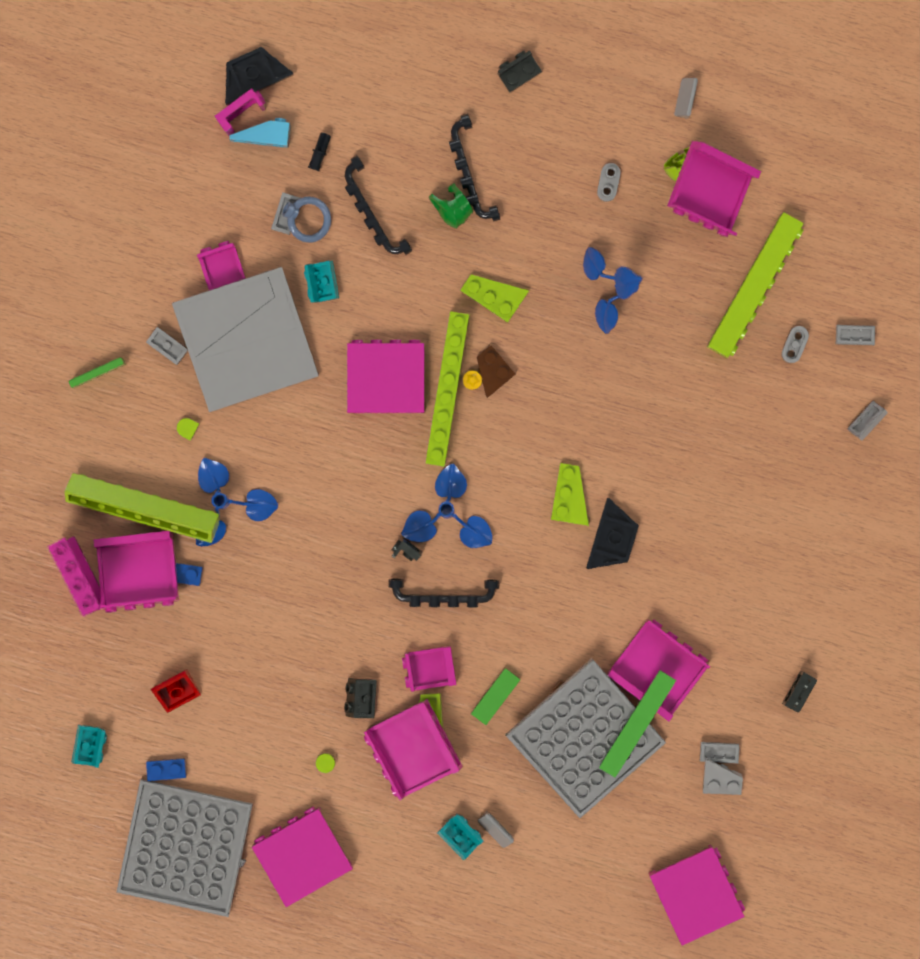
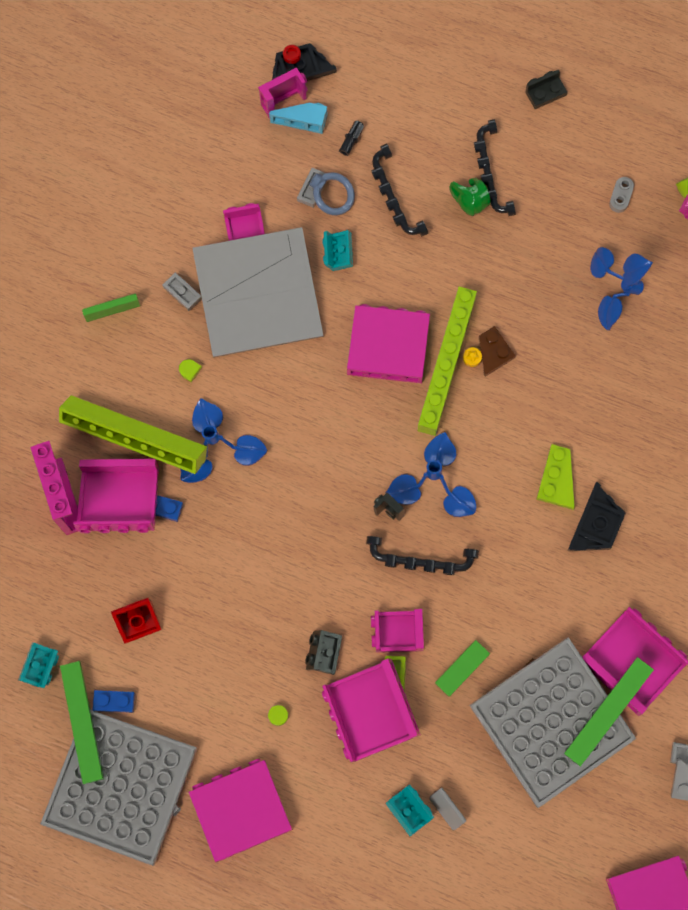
camera: 15 degrees right, 15 degrees down
lime wing [460,275,529,323] -> none
none -> bright green tile [60,661,104,784]
none -> red tile [283,45,301,64]

